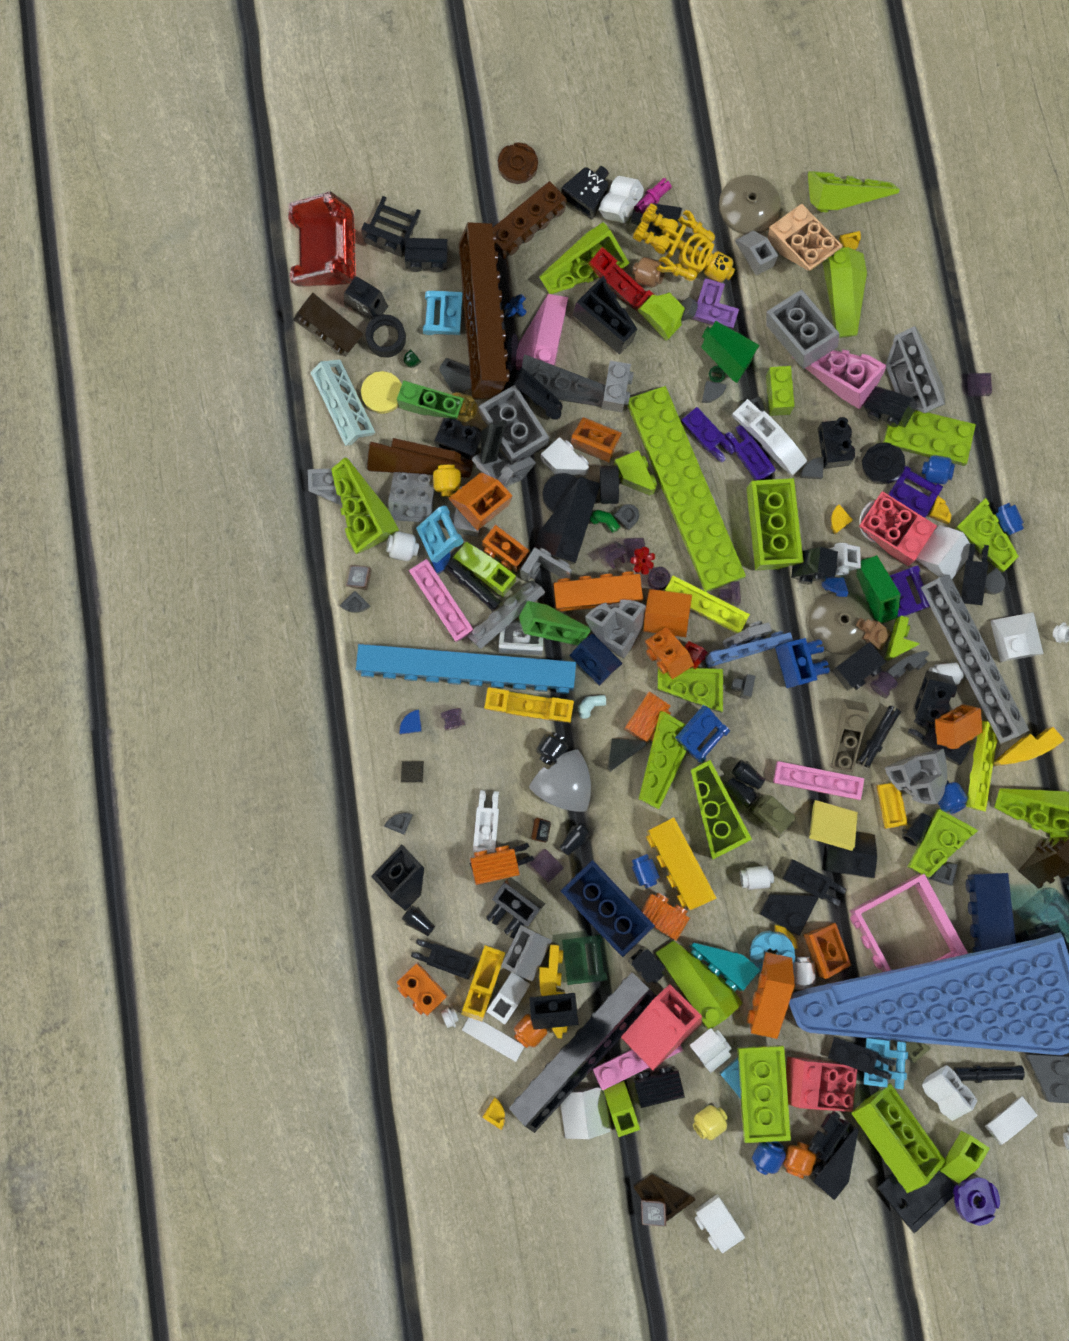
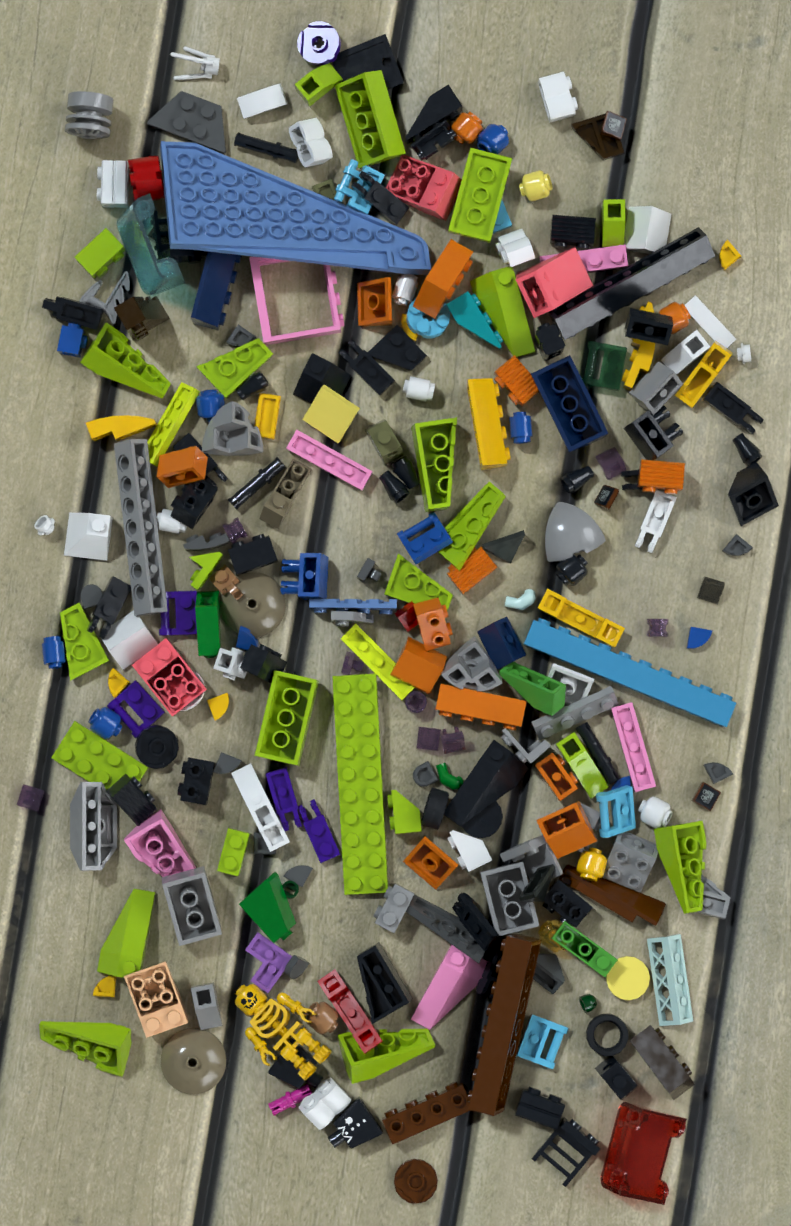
camera: 160 degrees left, 5 degrees up
orange brick [396,962,448,1016] -> none
blue plant [504,294,527,317] -> none
red plant [630,547,655,575] -> none
lime slope [637,292,685,340] -> none

